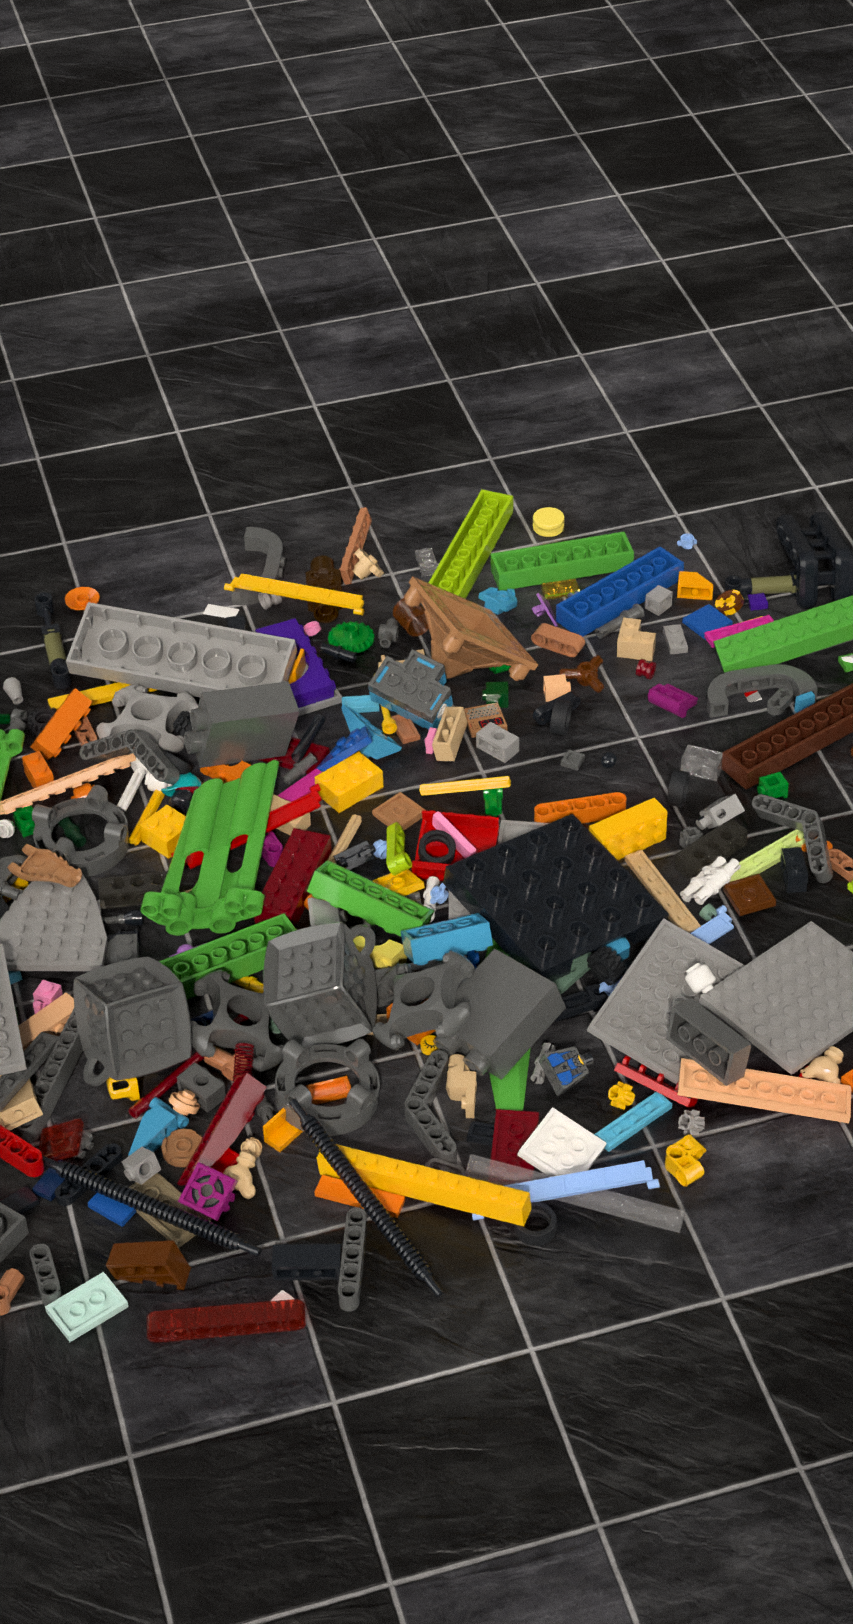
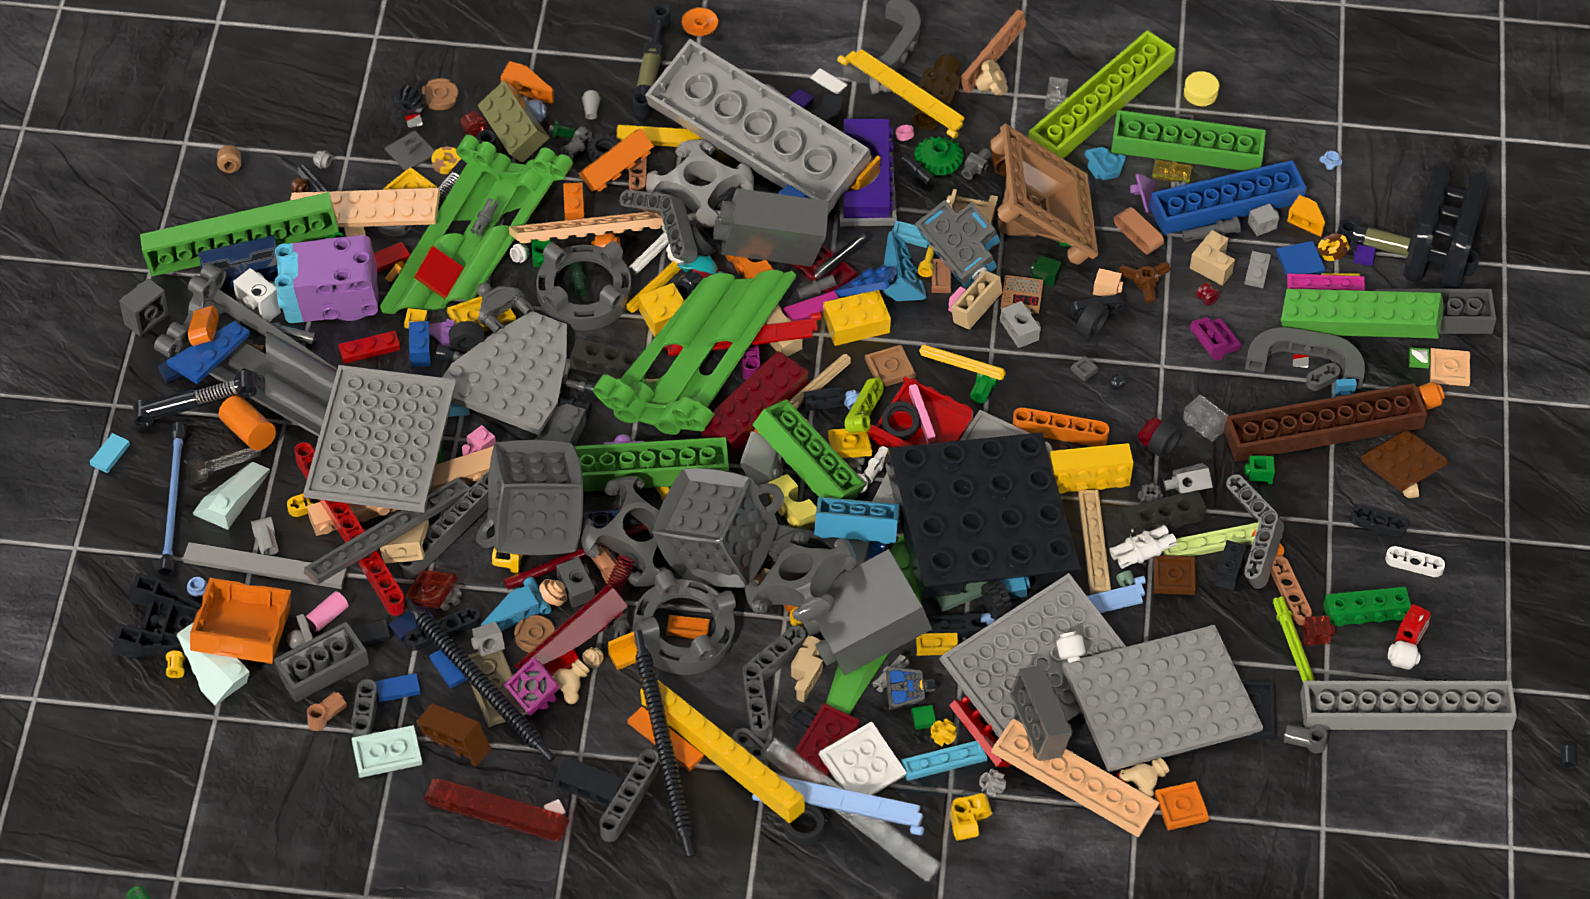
camera: 20 degrees right, 10 degrees up
medium nougat animal [7,844,82,888] -> none
light blue plate [430,883,449,904] -> none
none -> blue tile [375,673,420,702]
none -> green tile [912,705,936,730]
none -> yellow plate [916,633,958,656]
none -> dark red brick [1138,418,1162,446]

